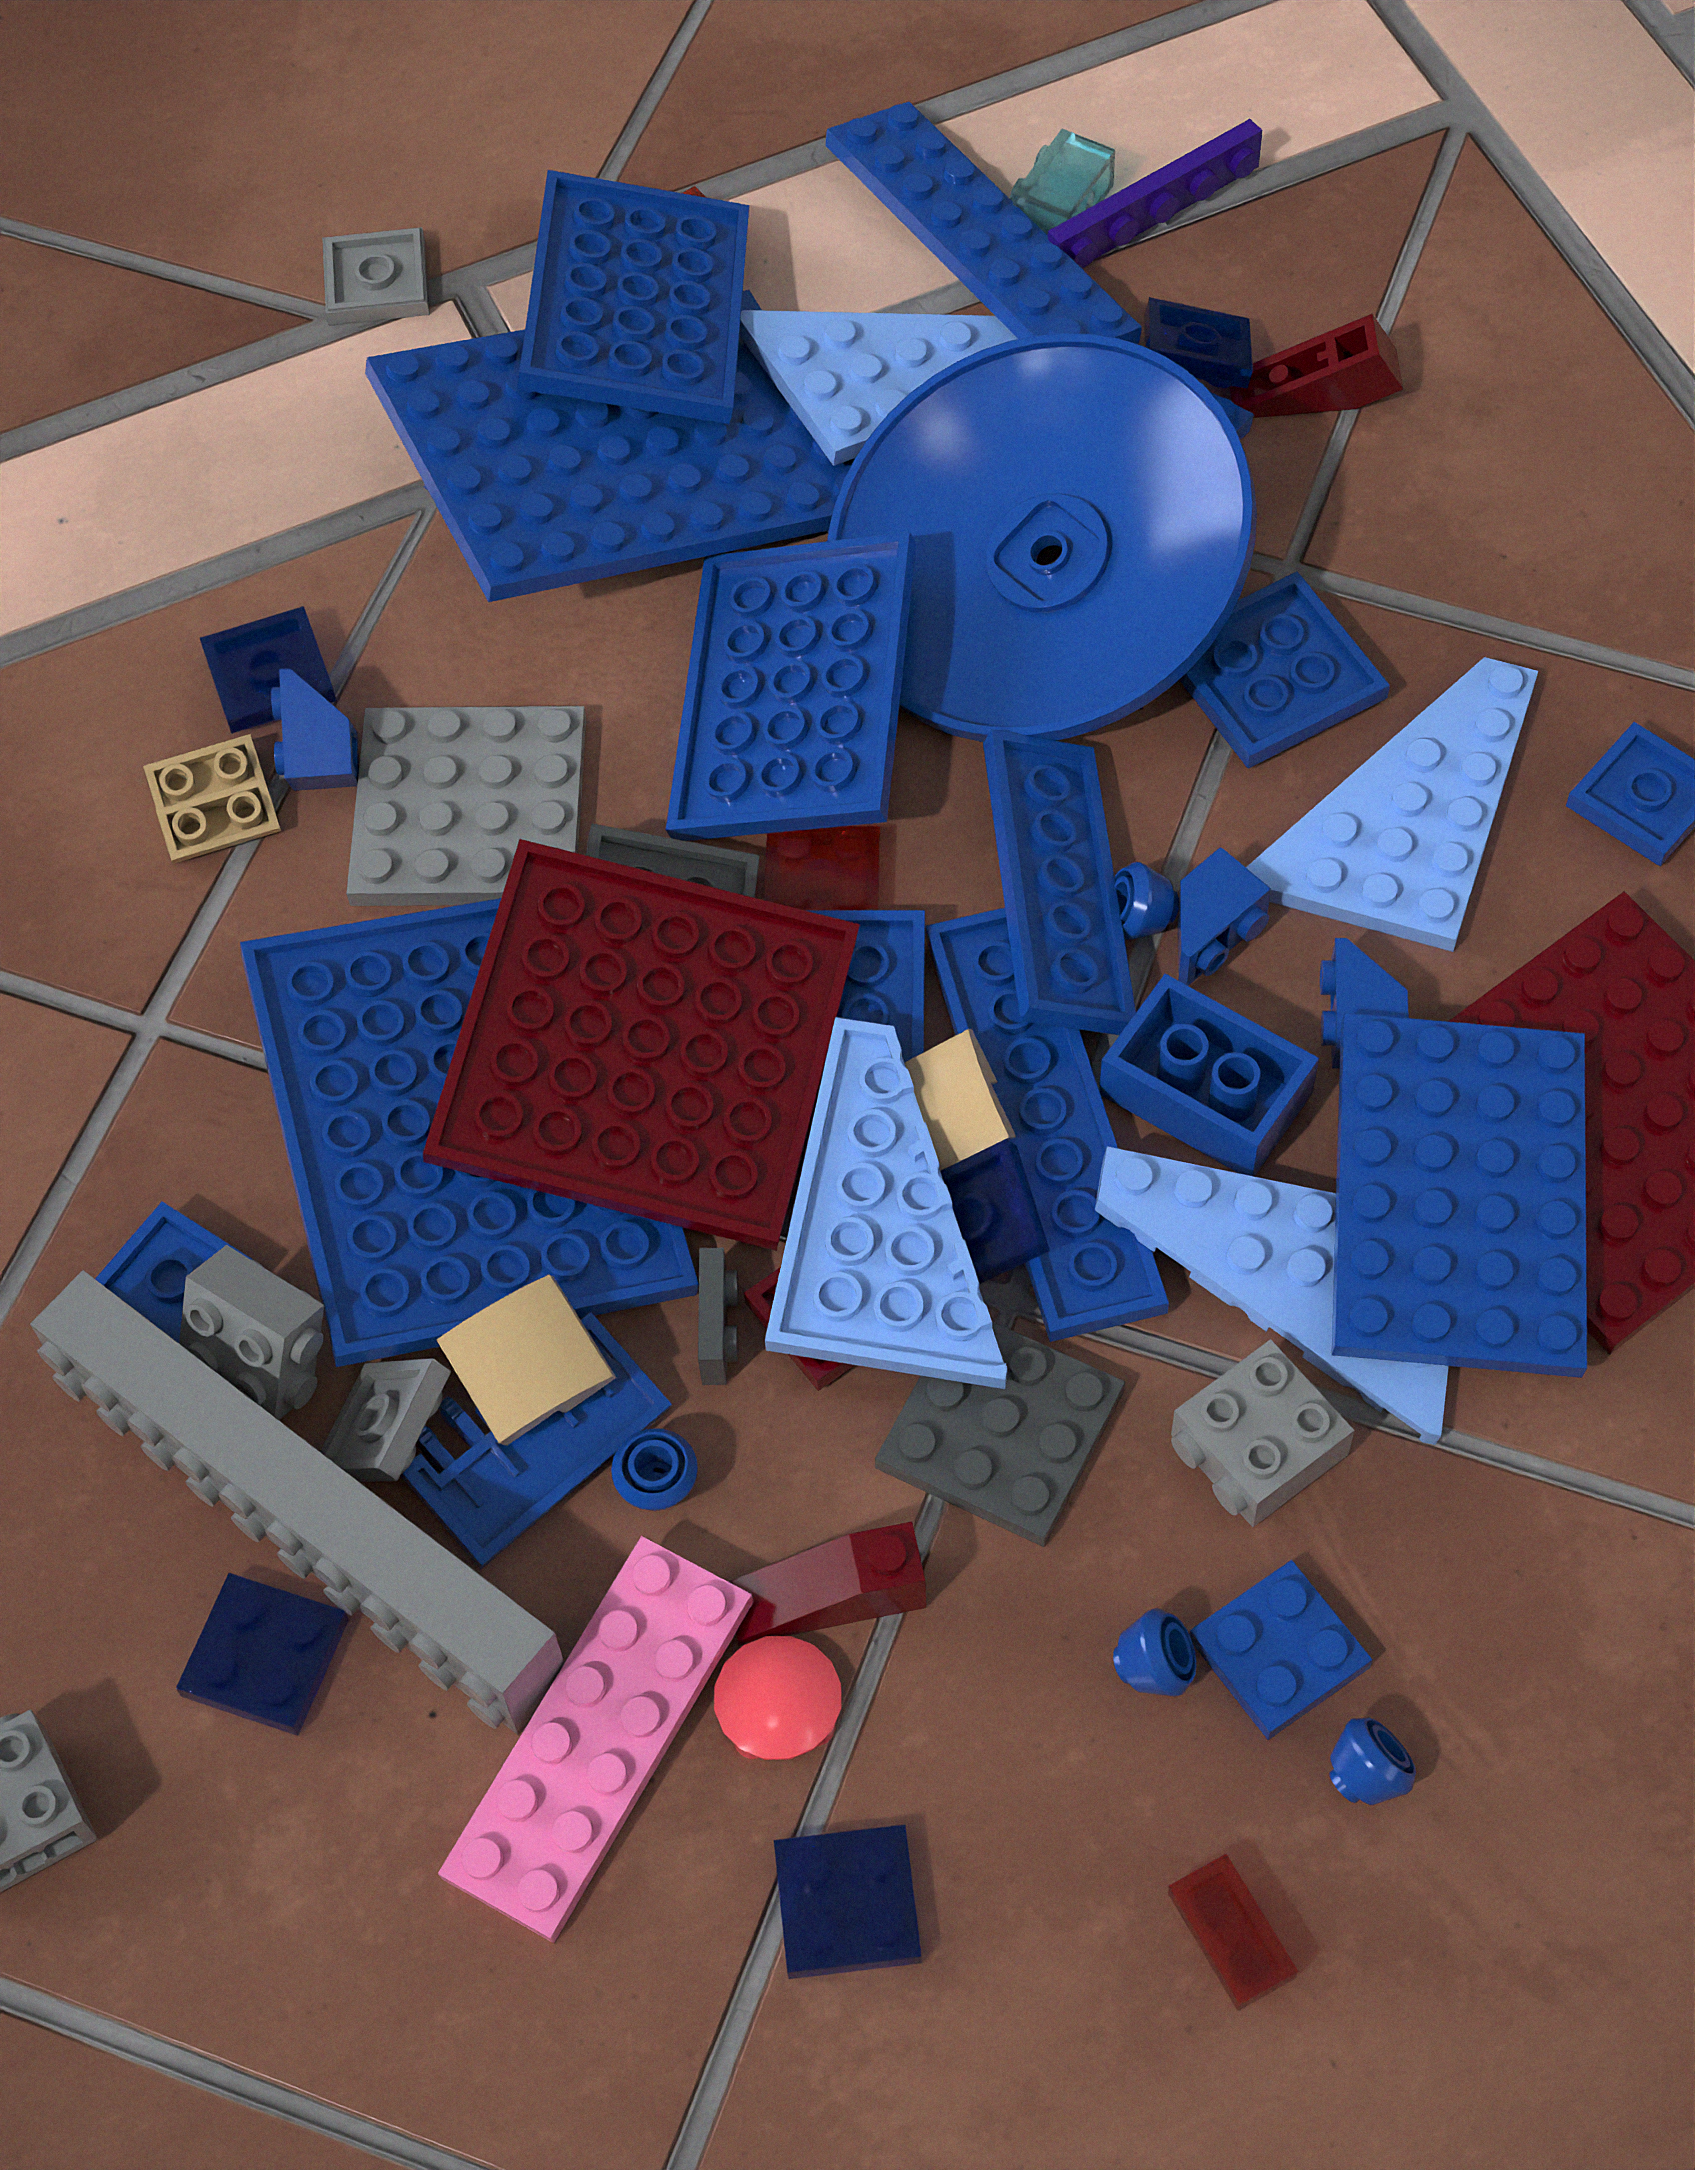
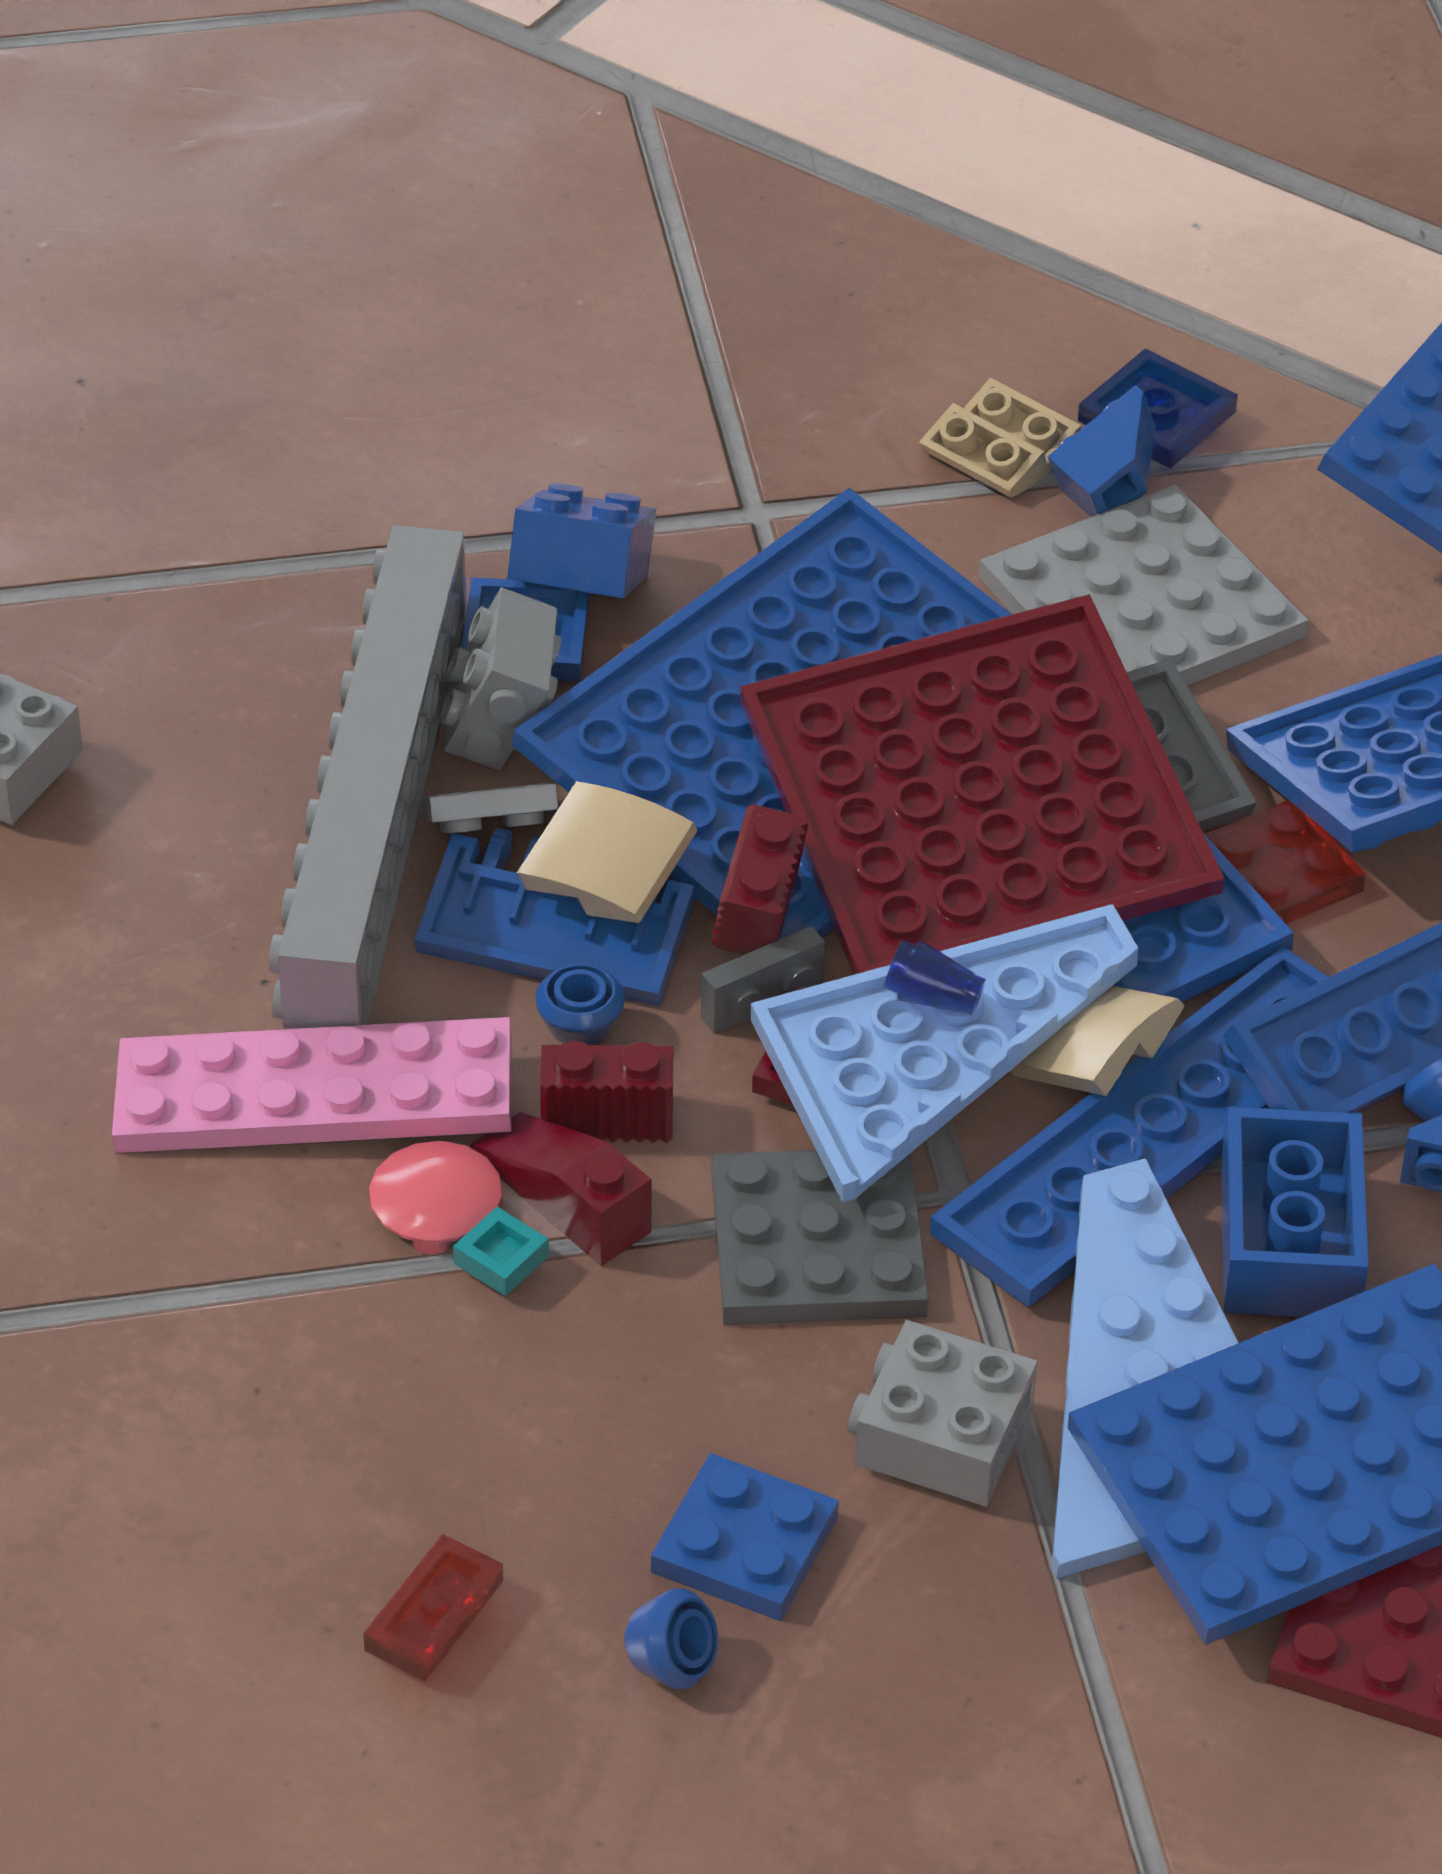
camera: 55 degrees right, 15 degrees down
clear blue plate [176,1573,349,1736] -> none
clear blue plate [774,1825,922,1979] -> none
clear blue plate [940,1138,1050,1284] -> none
blue cone [1113,1608,1196,1697] -> none
none -> teal plate [453,1207,549,1296]
none -> blue brick [507,483,657,598]
none -> dark red brick [540,1041,674,1143]
none -> dark red brick [712,804,809,955]
none -> clear blue cone [884,939,986,1016]

